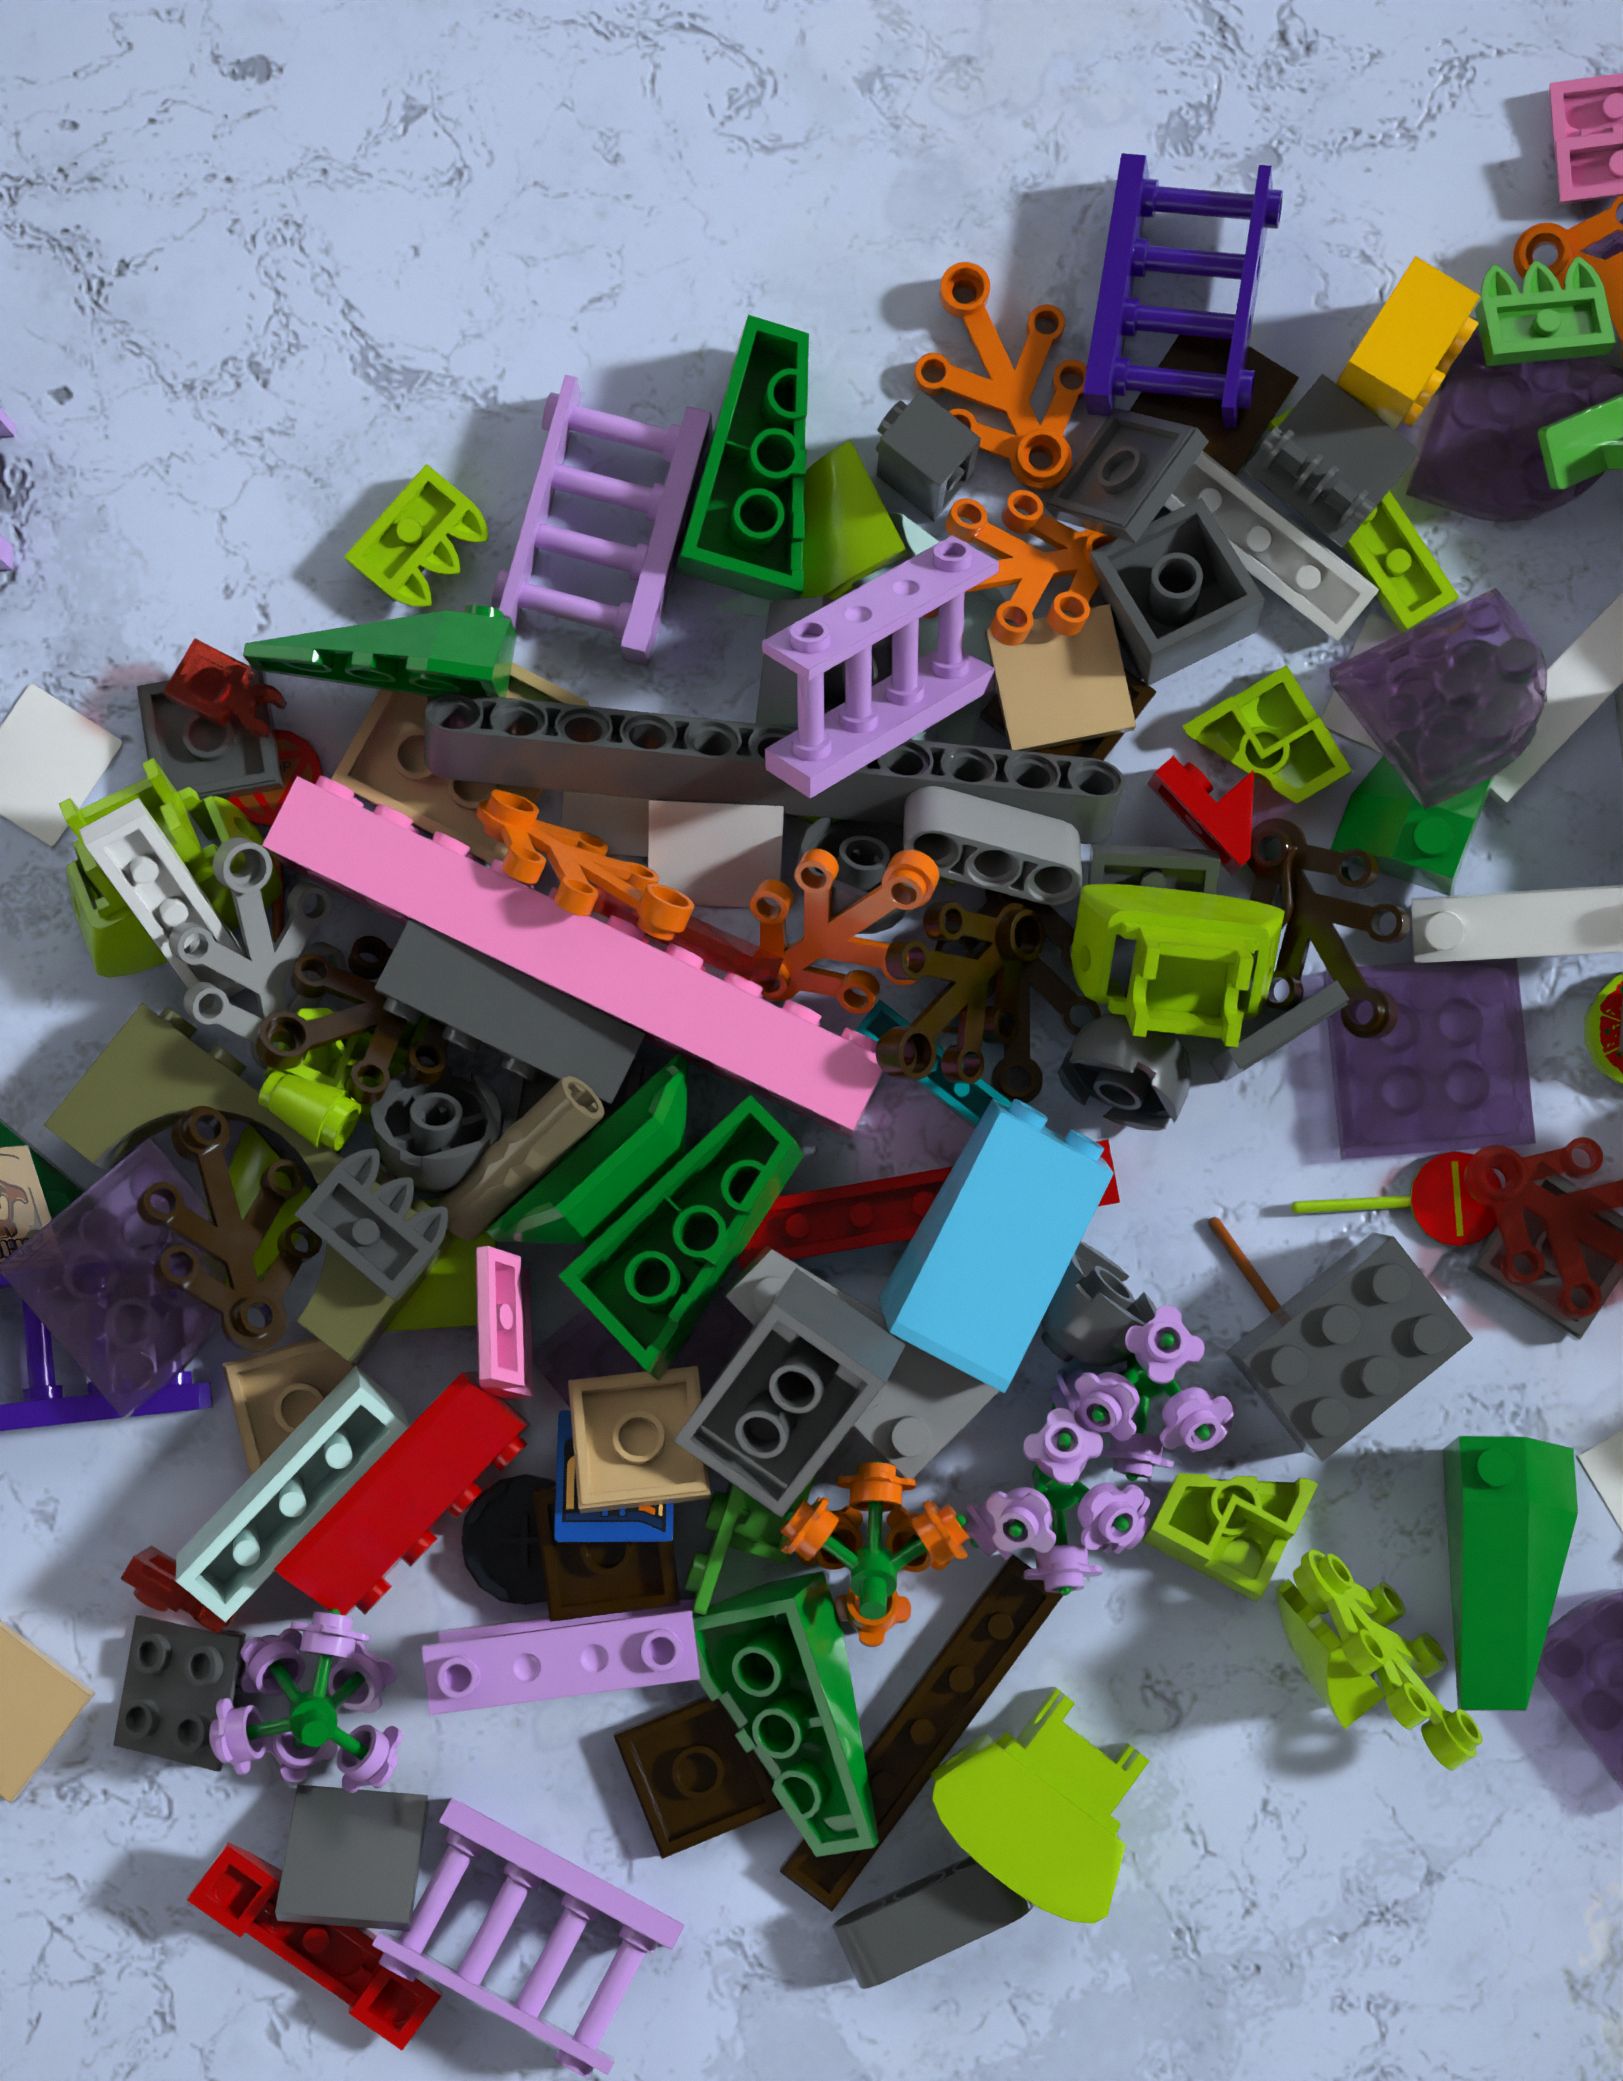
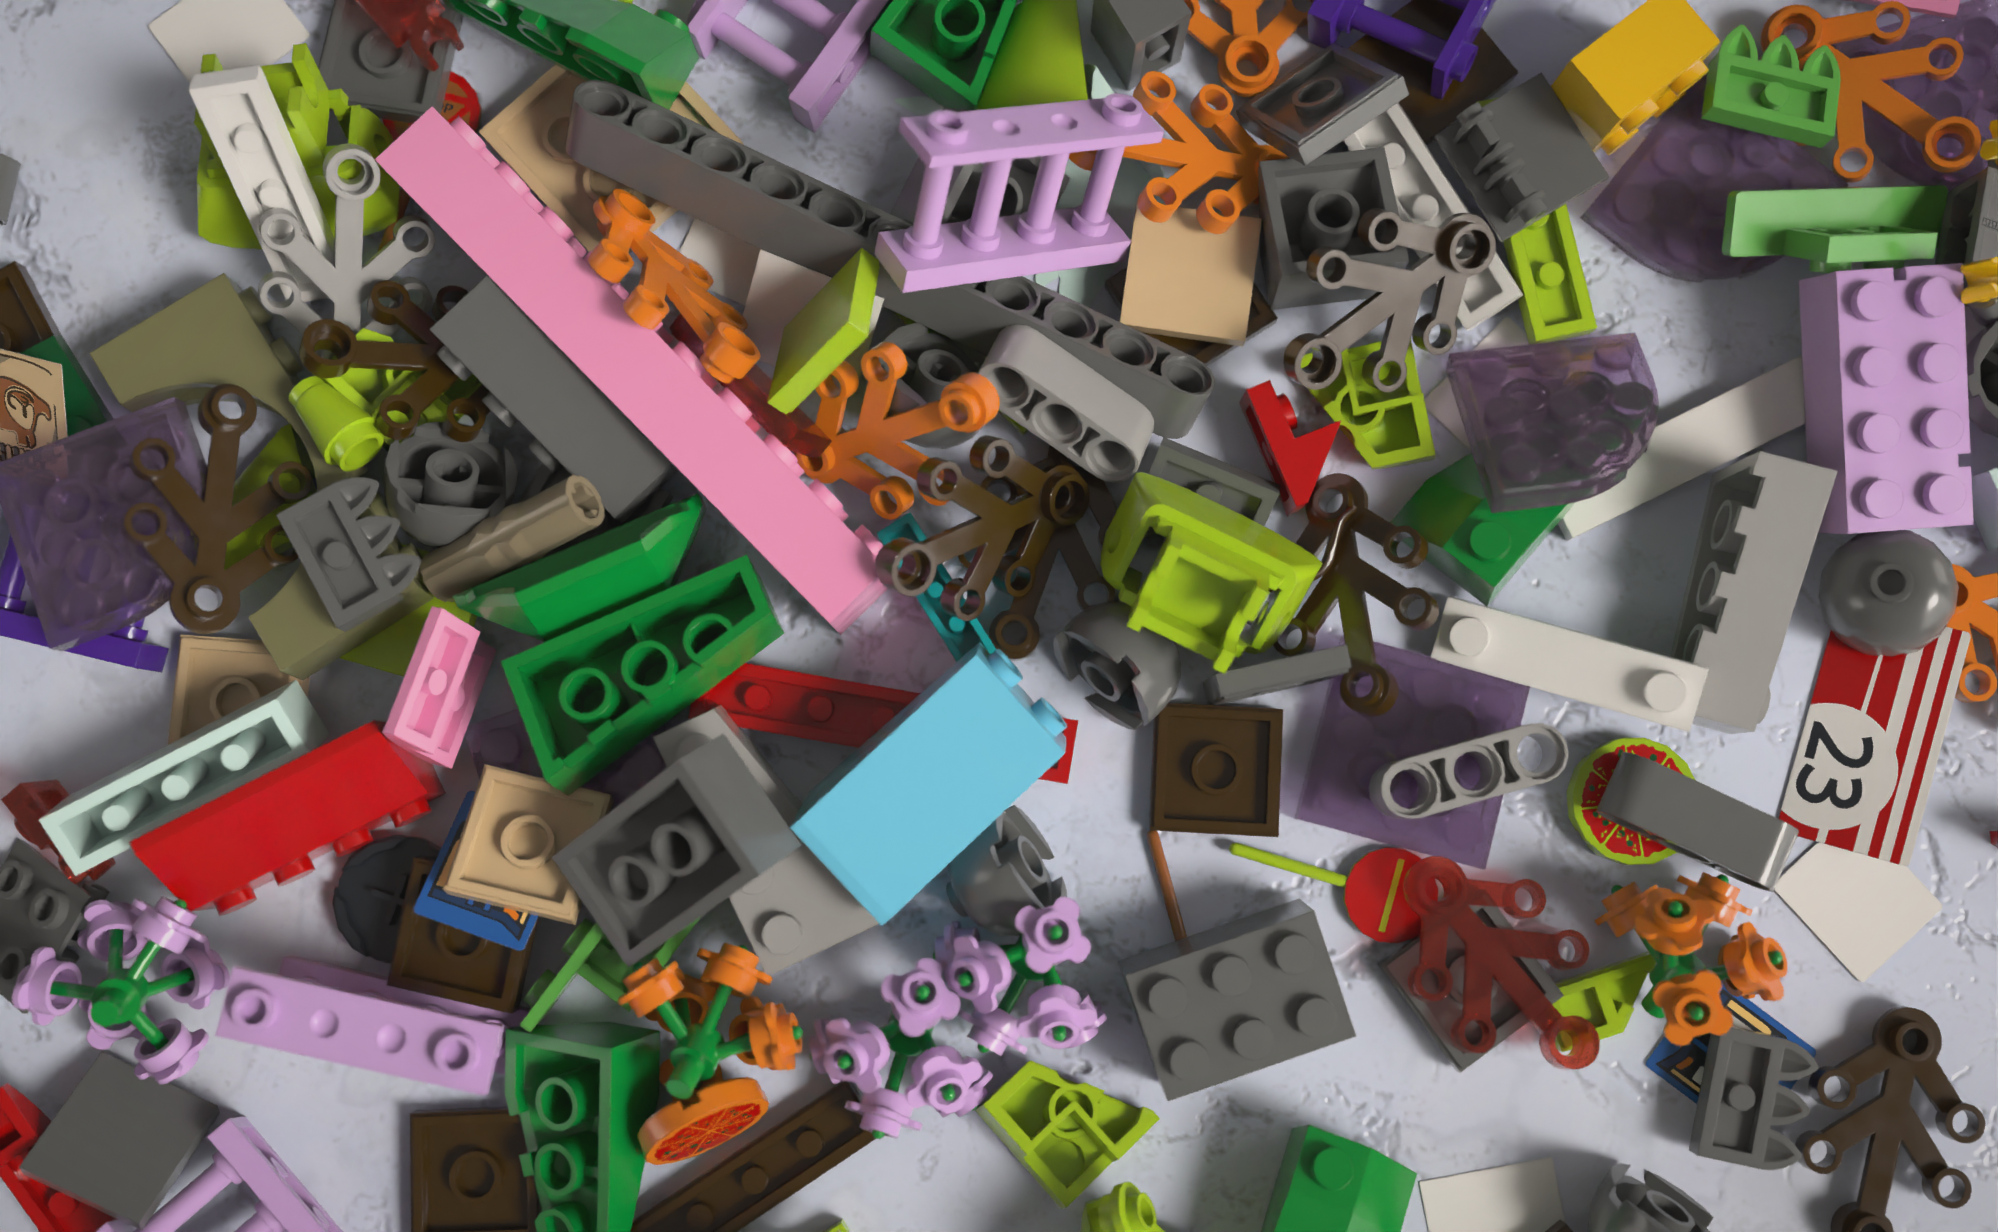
camera: 25 degrees right, 0 degrees up
none -> orange tile [638,1077,769,1165]
none -> lime tile [767,248,880,415]
none -> dark brown tile [1149,703,1283,837]
none -> plant [1283,208,1496,392]
none -> light grey beam [1369,723,1569,819]

